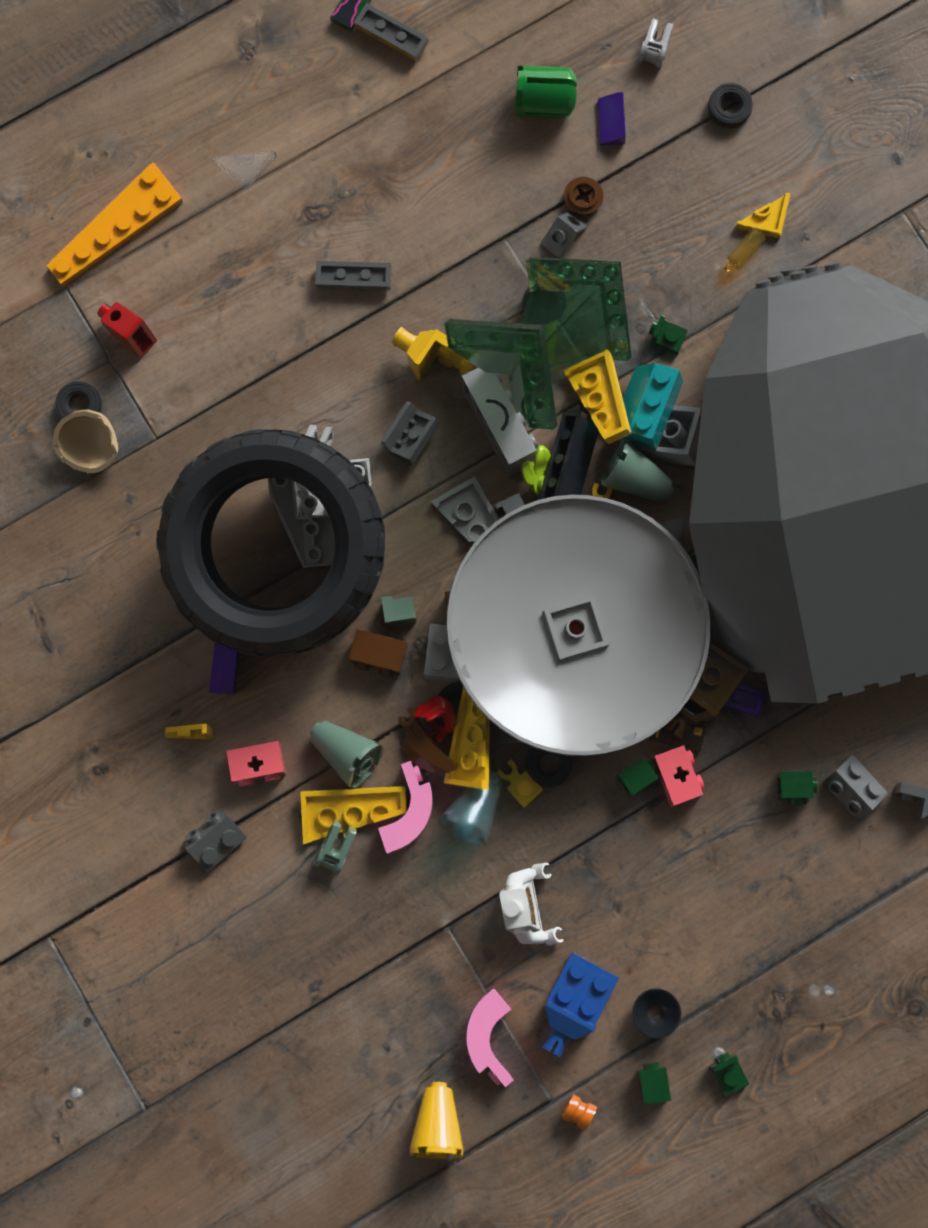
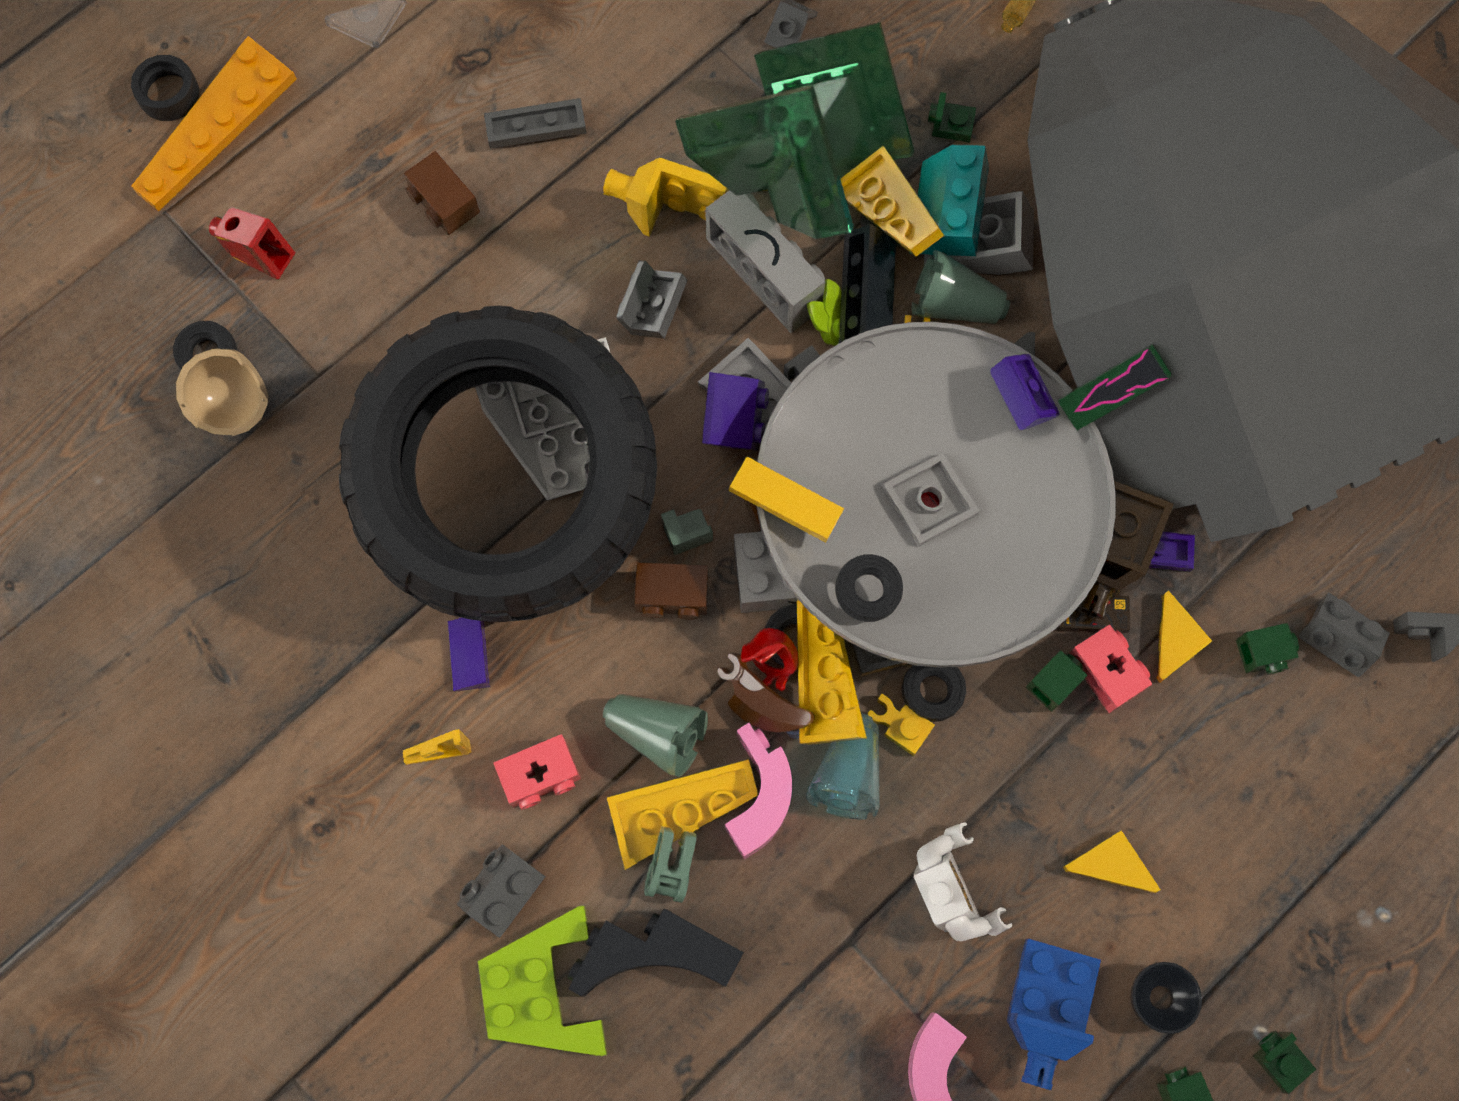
camera: 15 degrees left, 5 degrees down
none -> black tyre [131,55,200,121]
none -> reddish brown brick [403,151,480,235]
none -> lime wing [478,906,607,1056]
none -> black arch [567,908,744,997]
none -> dark purple slope [702,372,769,451]
none -> yellow tile [729,457,844,543]
none -> black tyre [835,554,903,622]
none -> dark purple slope [990,354,1060,430]
none -> tile [1058,344,1172,431]
none -> yellow tile [1063,830,1161,893]
none -> yellow tile [1156,590,1212,683]

